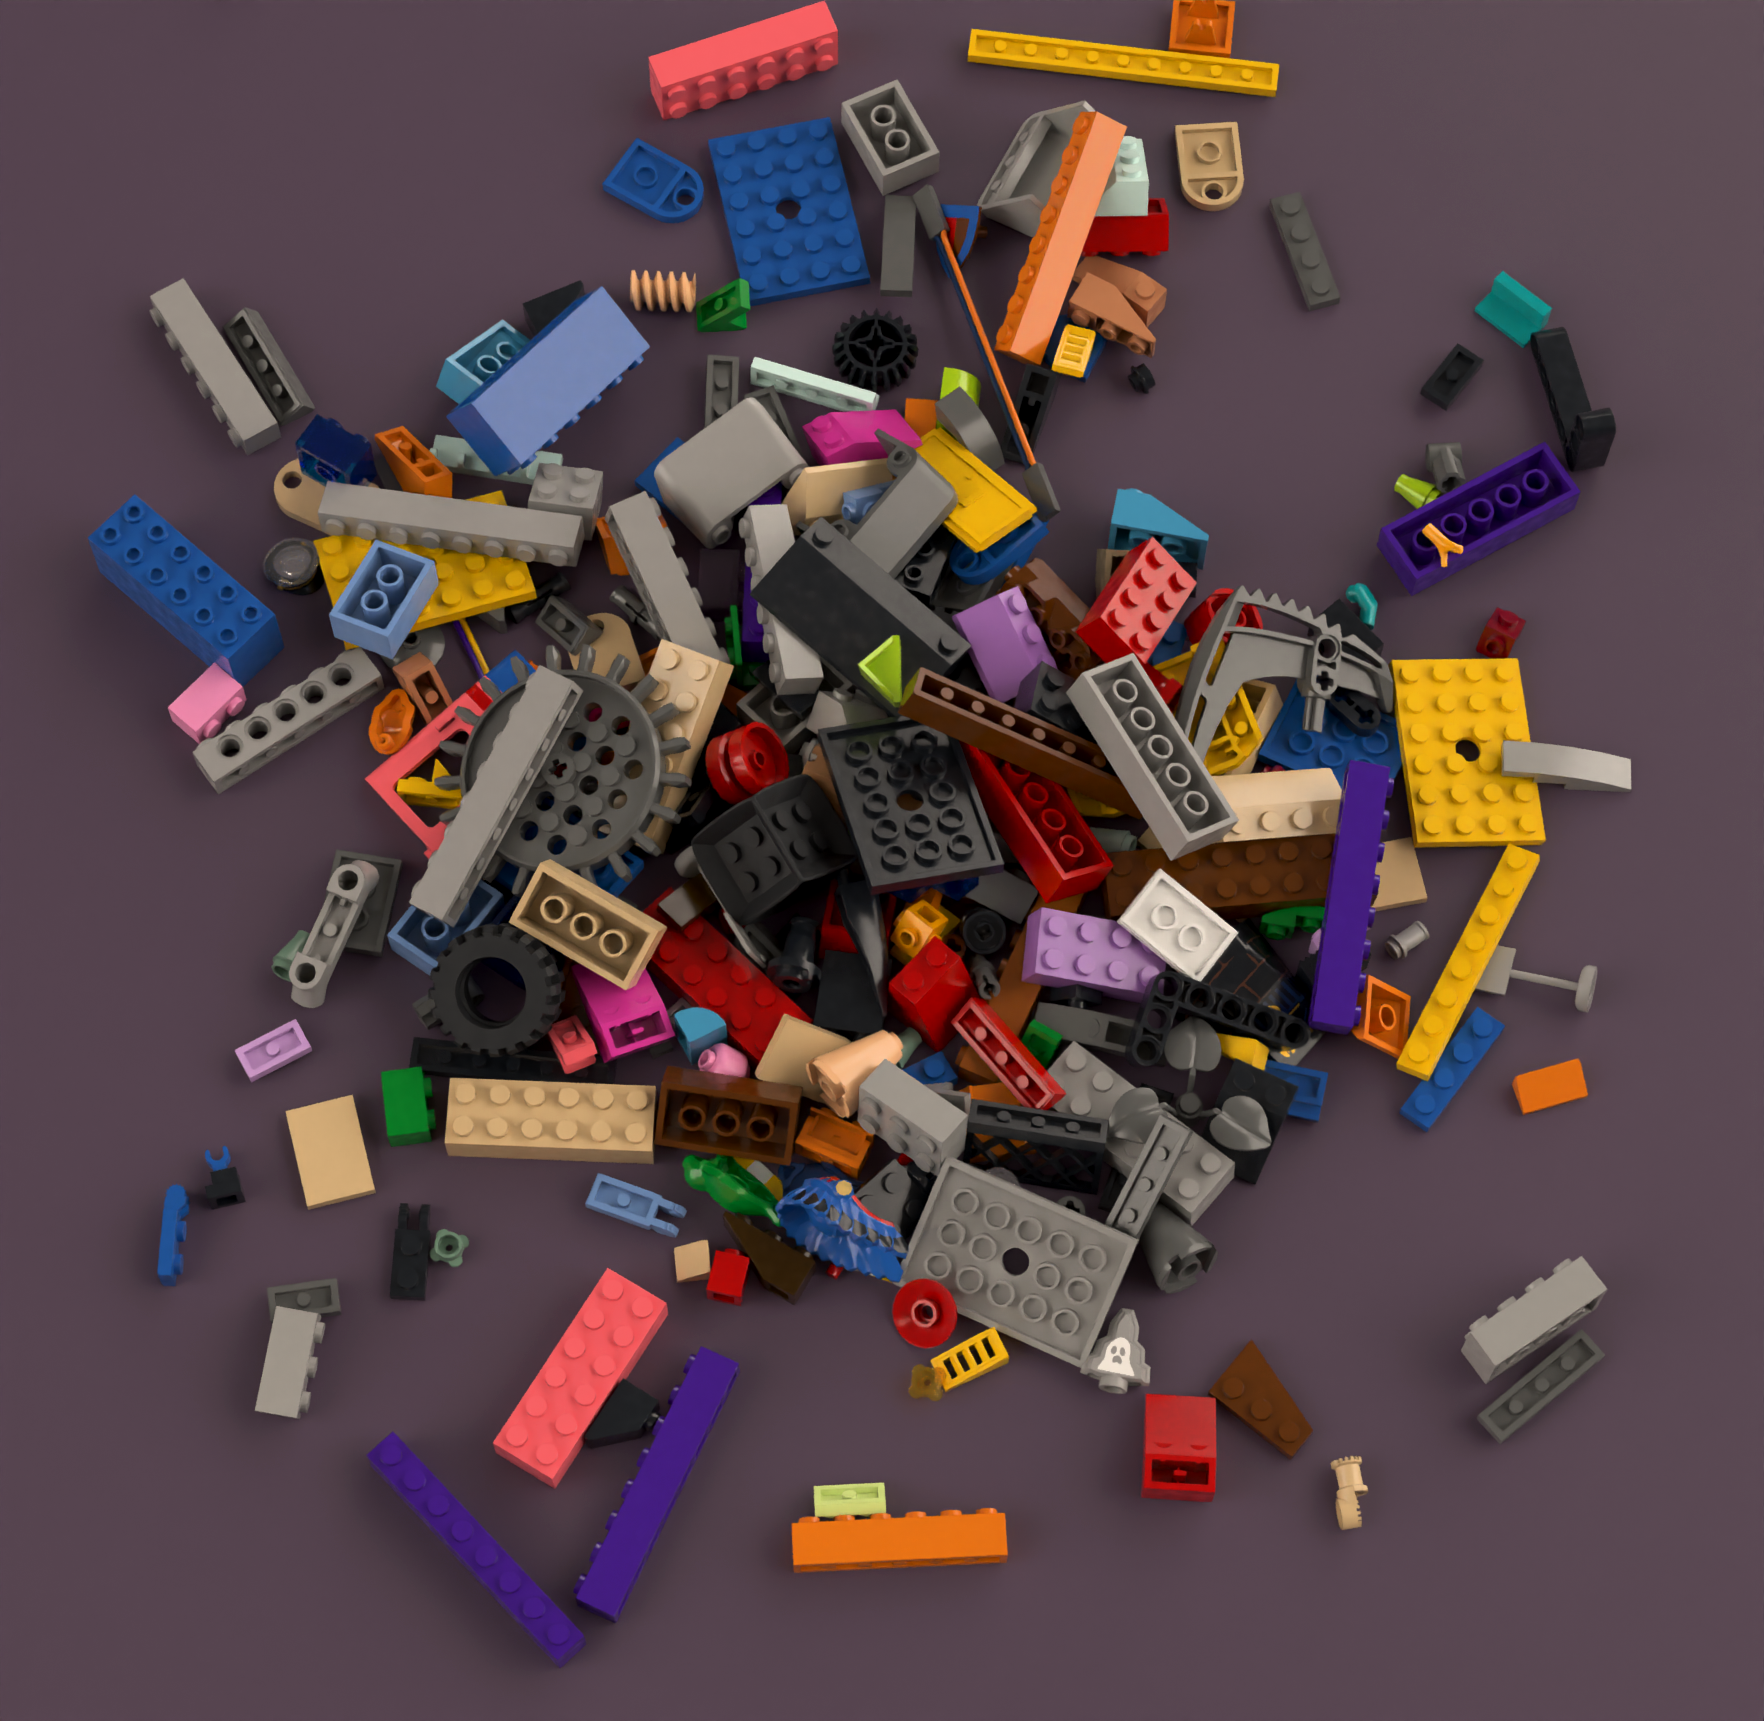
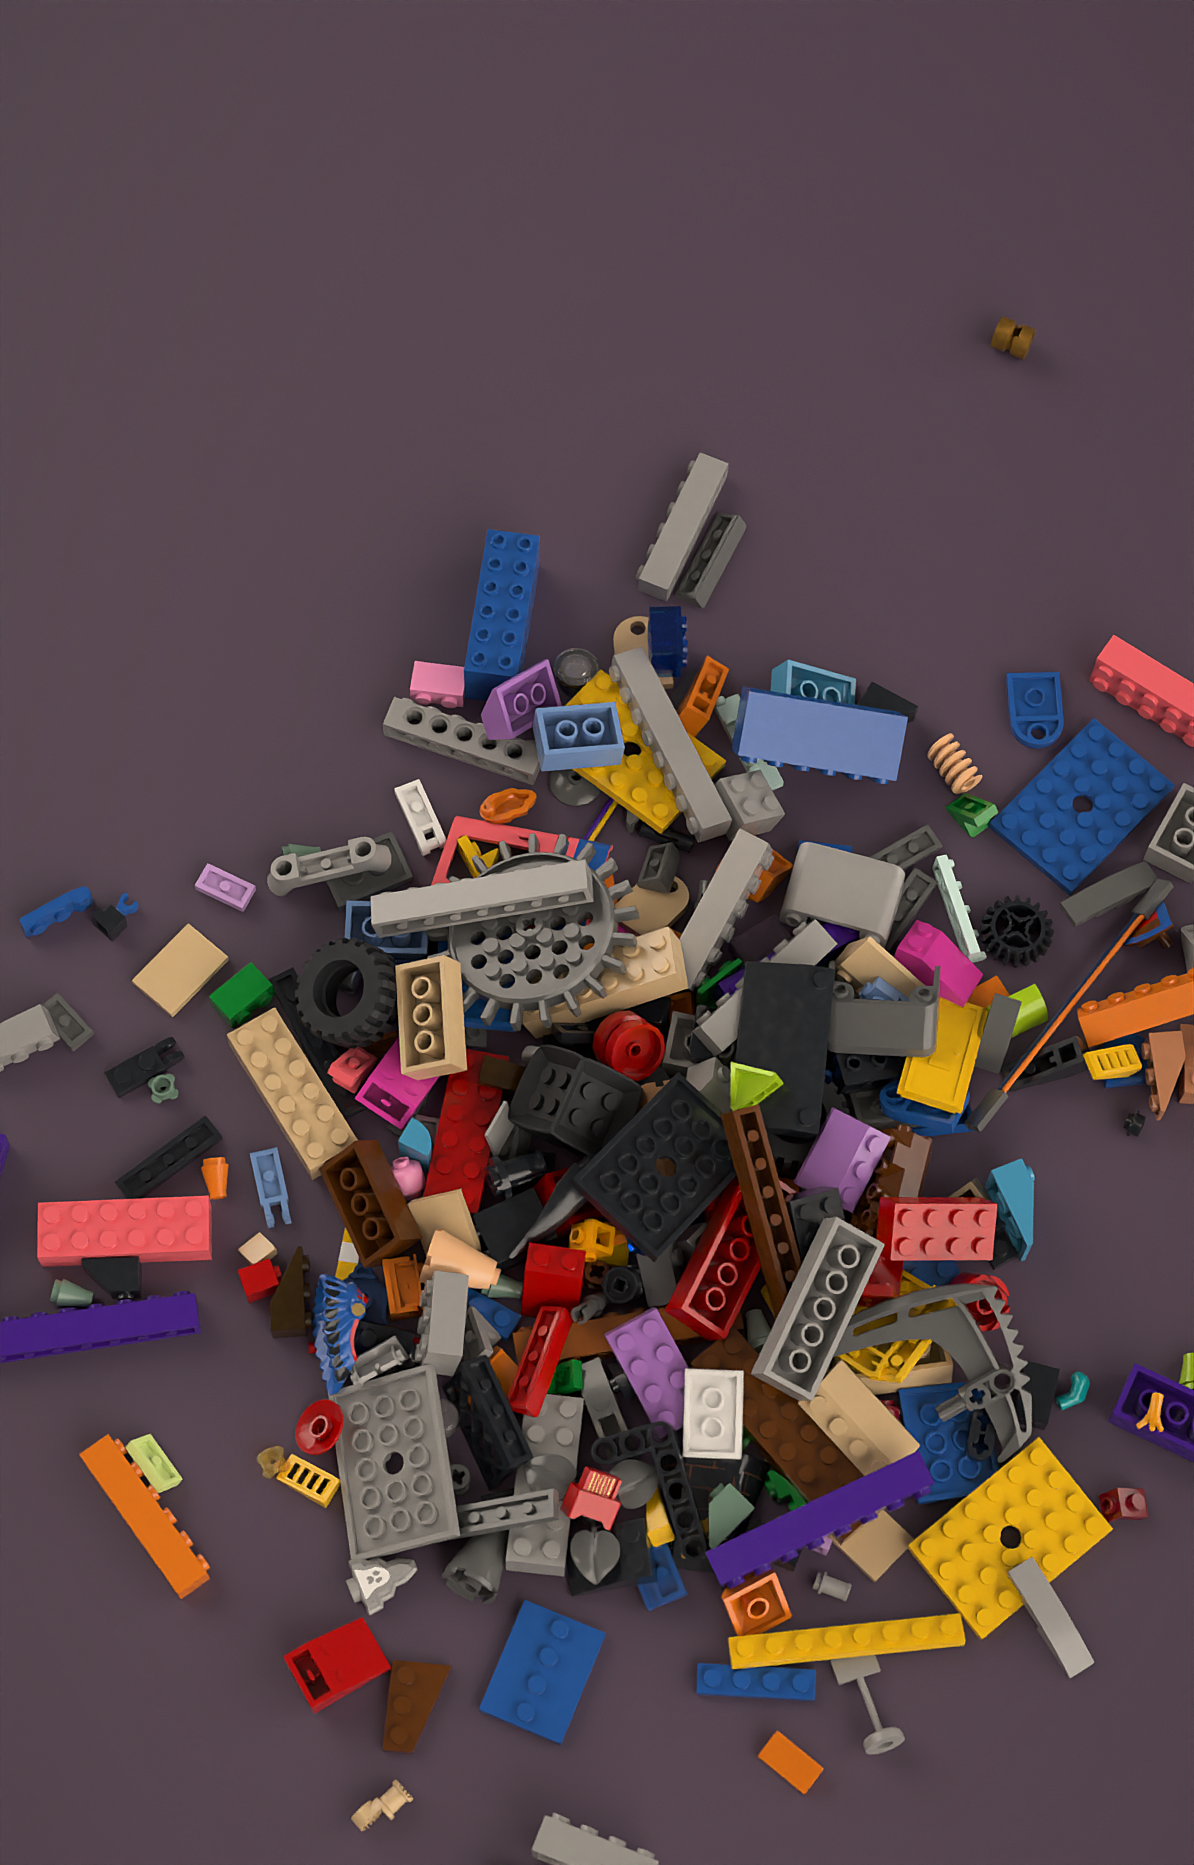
camera: 55 degrees right, 0 degrees up
nougat slope [392,652,453,725] -> none
green animal [682,1154,782,1227] -> none
none -> sand green cone [50,1278,94,1308]
none -> black plate [115,1115,223,1199]
none -> orange cone [201,1157,229,1200]
none -> light grey hinge [350,1336,409,1386]
none -> white plate [394,779,447,856]
none -> blue plate [479,1600,606,1745]
none -> medium lavender slope [481,659,562,740]
none -> piece [560,1466,622,1530]
none -> sand green slope [709,1483,754,1549]

